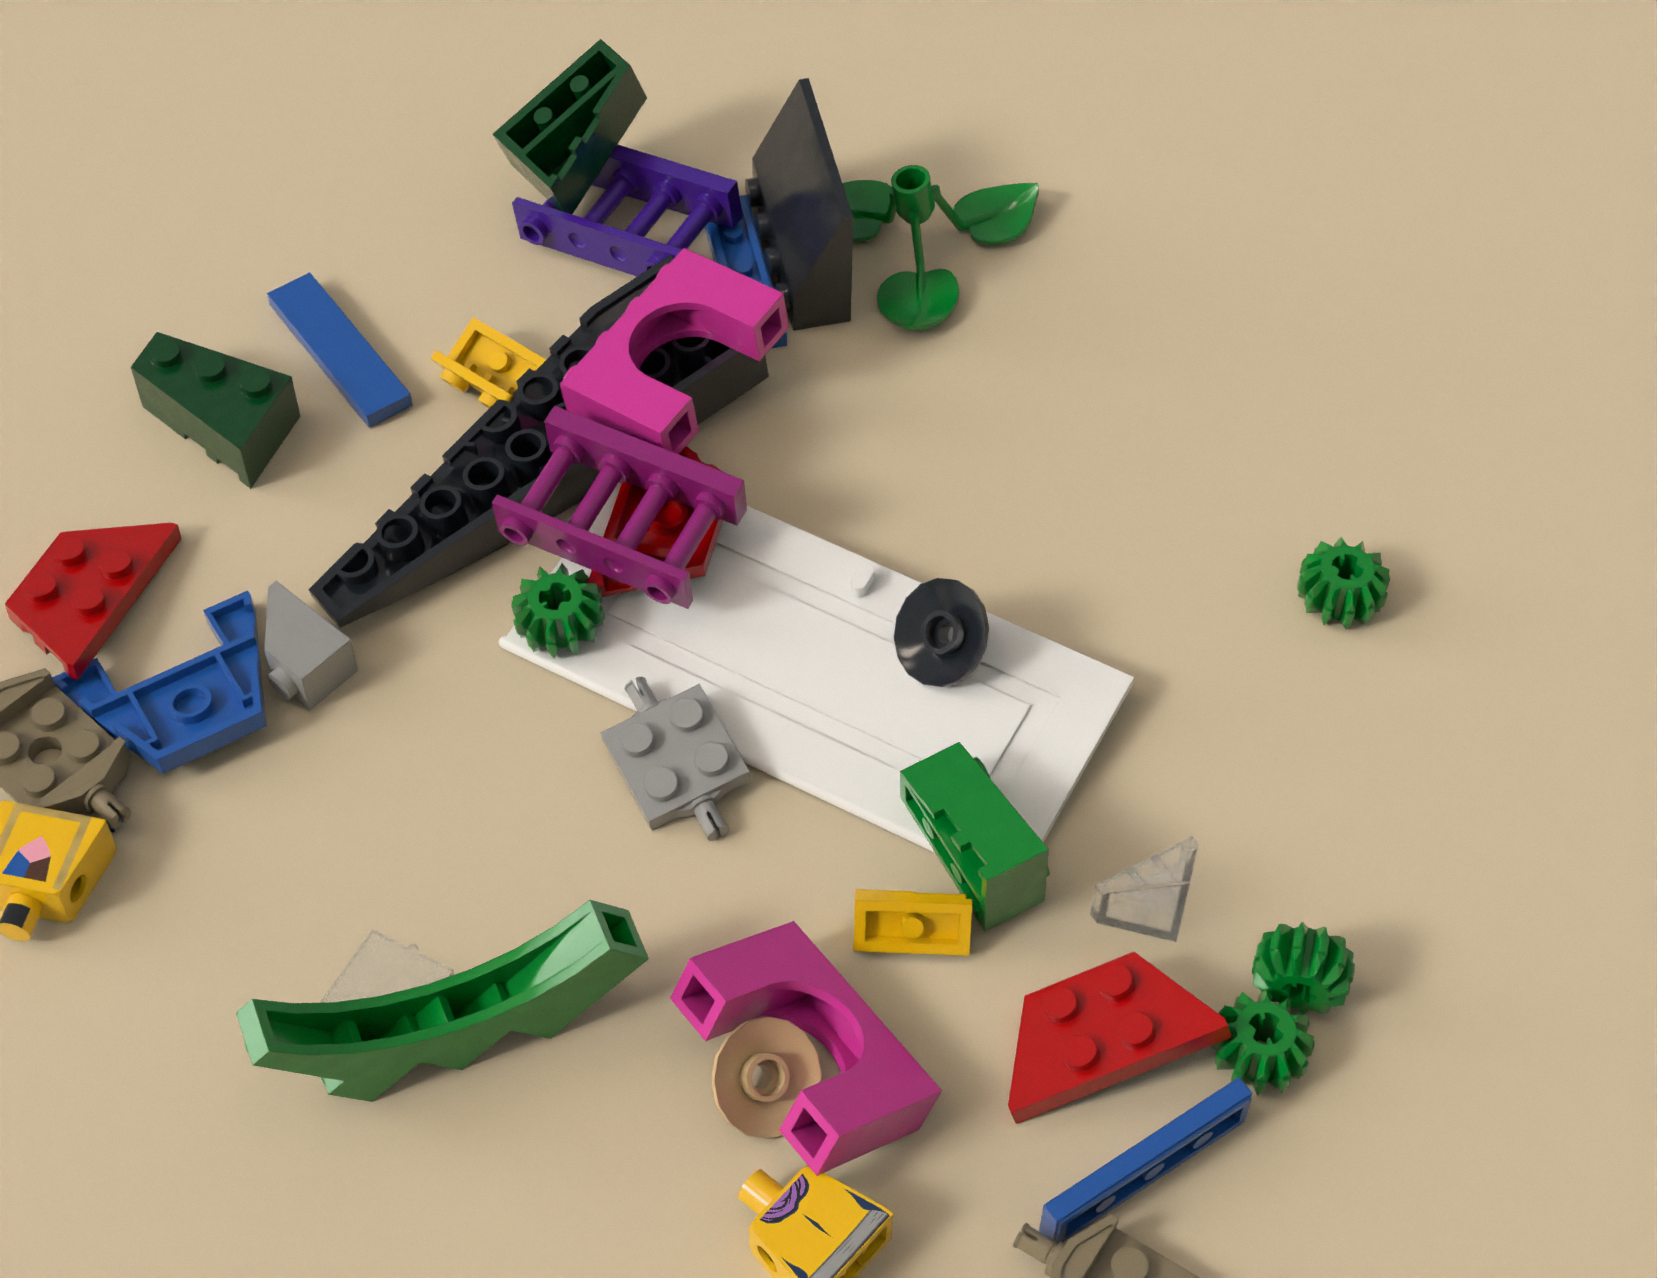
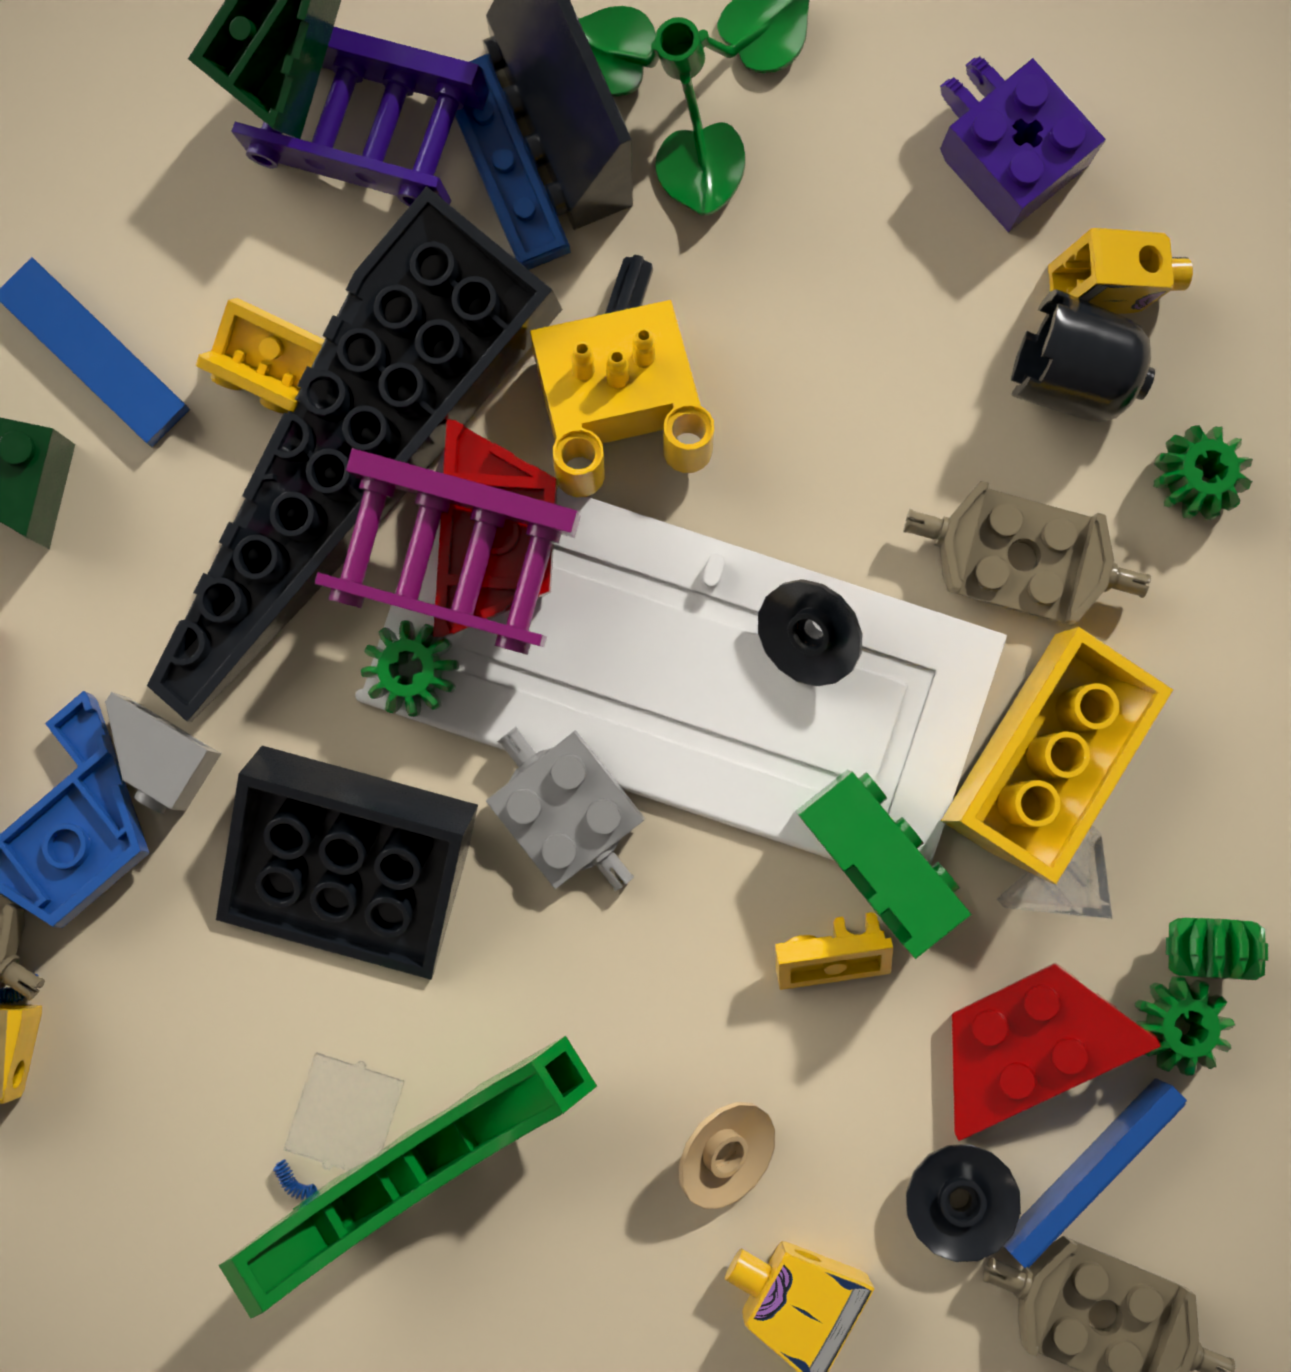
camera: 10 degrees left, 30 degrees up
dark pink arch [560,248,789,454] -> none
dark pink arch [670,921,942,1176] -> none
none -> black slope [216,745,478,980]
none -> yellow piece [530,254,715,498]
none -> dark tan plate [903,481,1151,625]
none -> black dish [906,1144,1021,1262]
none -> dark purple hinge [940,56,1106,233]
none -> yellow slope [941,627,1173,884]
none -> black cylinder [1011,289,1155,422]
none -> yellow torso [1048,228,1193,314]

